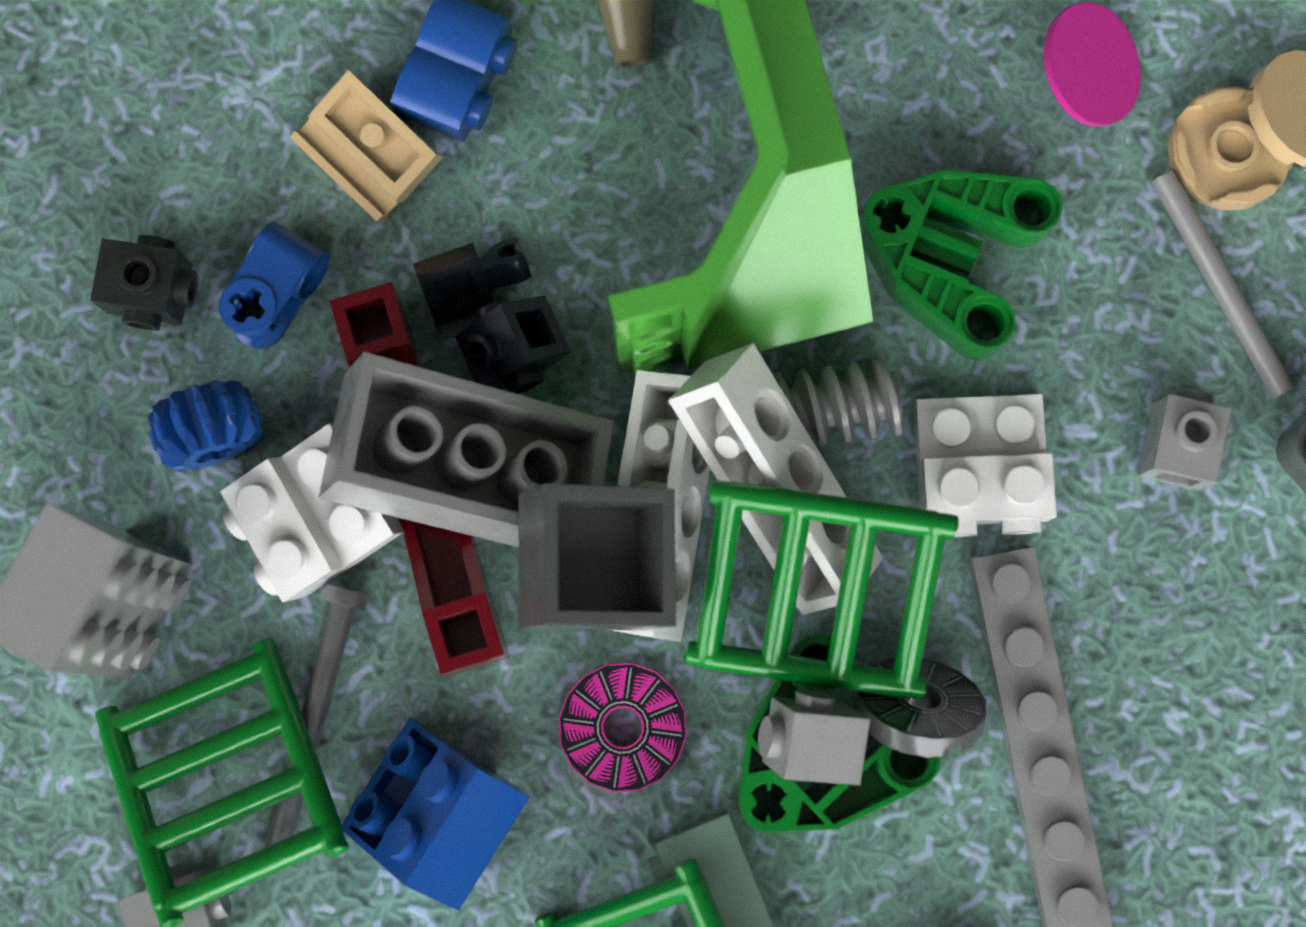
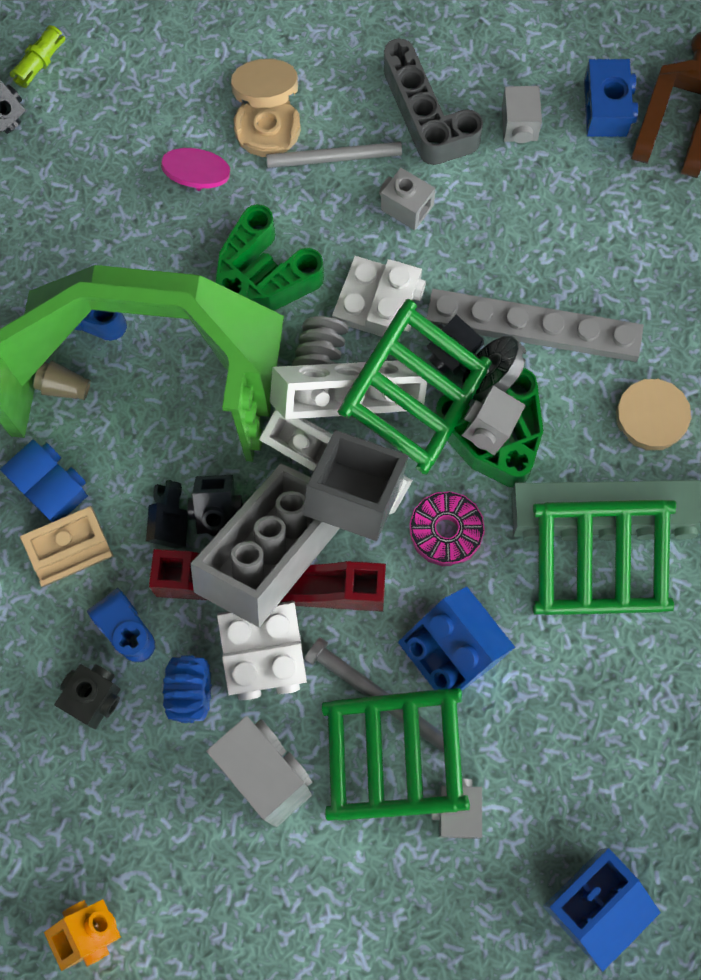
camera: 65 degrees left, 10 degrees down
none -> black brick [426,314,484,375]

